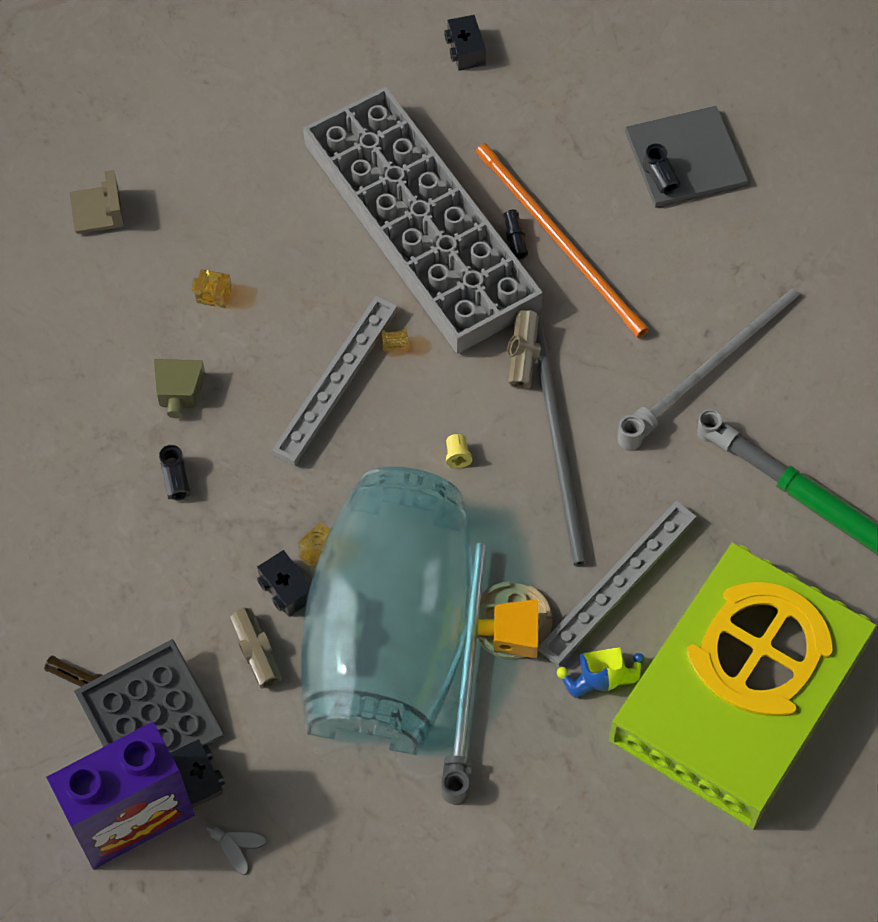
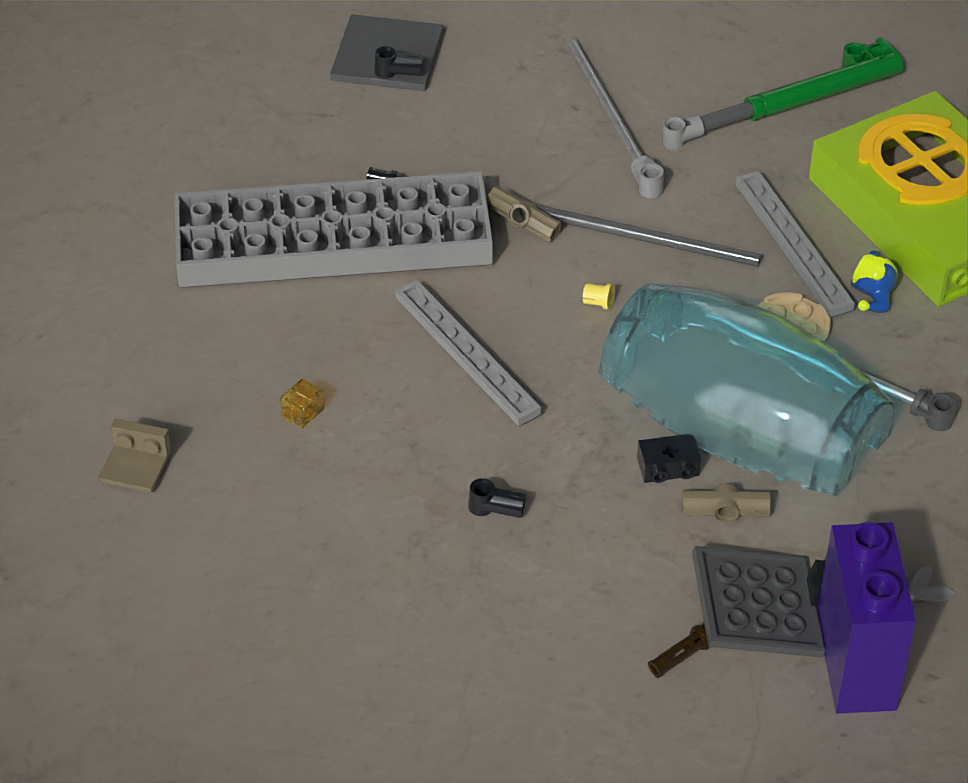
camera: 65 degrees left, 15 degrees down
olive torso [154,359,205,419] -> none
clear yellow brick [298,521,340,569] -> none
clear yellow bush [382,328,409,352] -> none
black brick [444,14,486,71] -> none
orange piece [476,143,649,338] -> none
light orange torso [477,599,538,658] -> none

